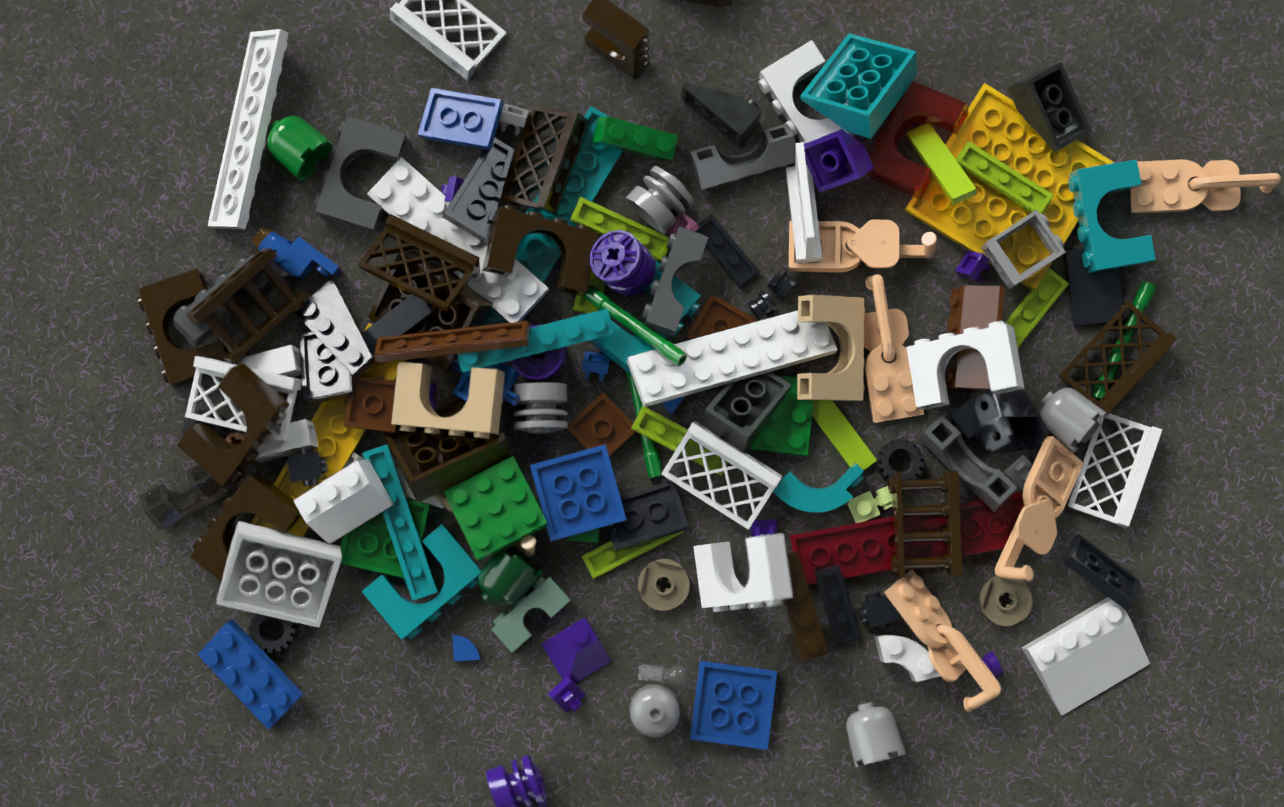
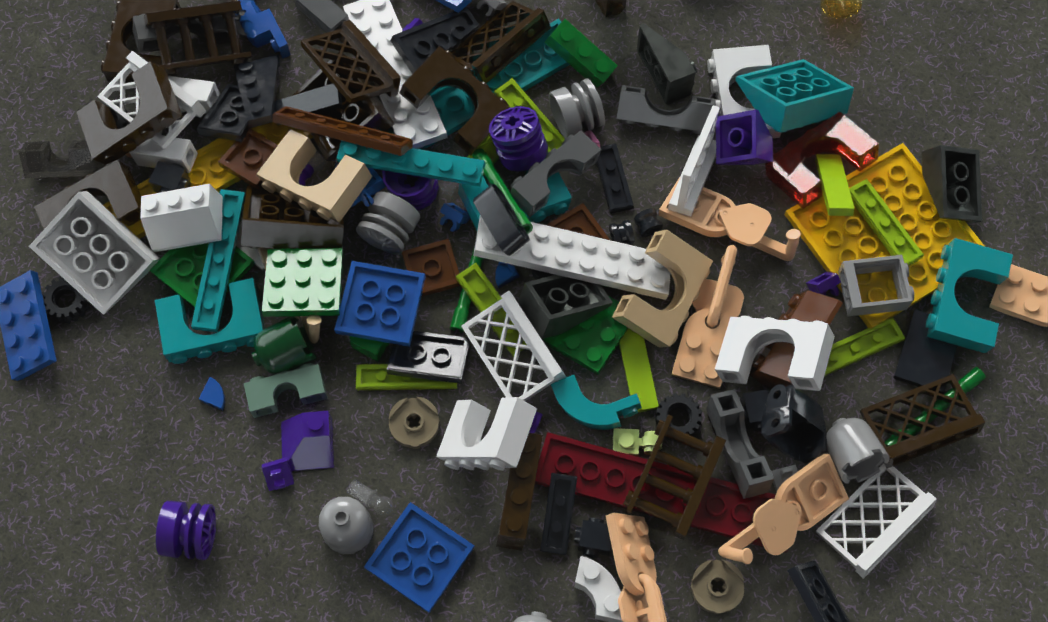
camera: 30 degrees right, 15 degrees down
none -> black beam [473,183,530,256]

